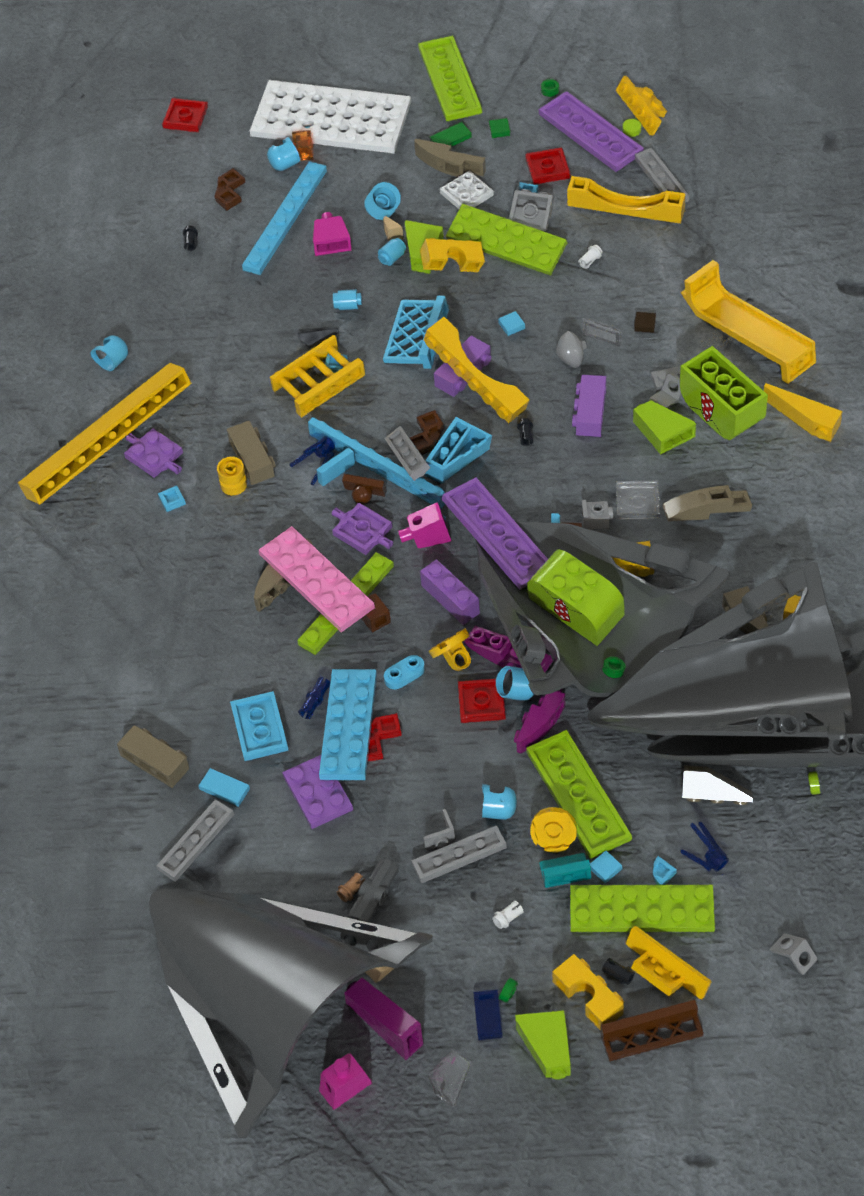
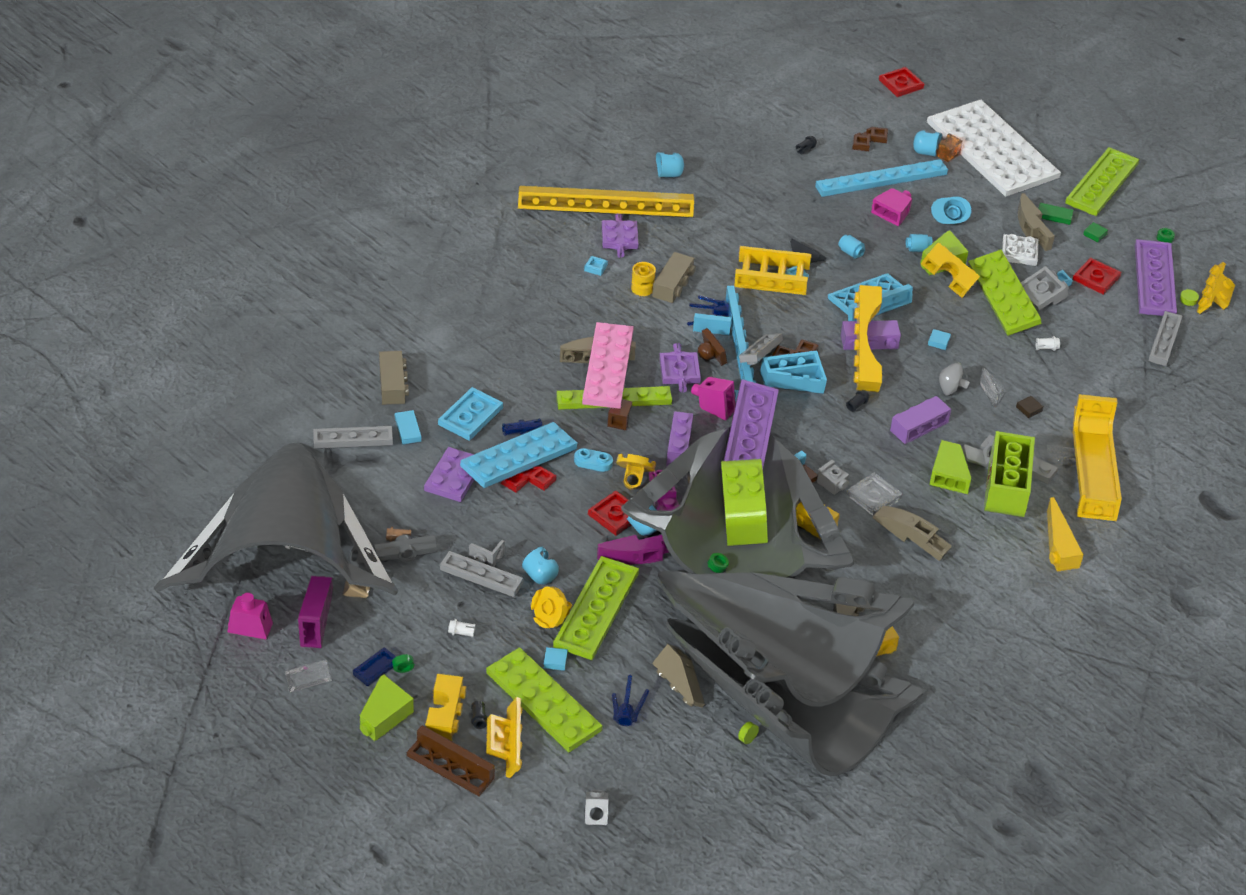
camera: 40 degrees right, 10 degrees down
tan slope [383,216,403,242] -> none
teal panel [539,853,591,888] -> none
yellow arch [567,176,686,224] -> none
medium azure tile [653,856,677,885] -> none

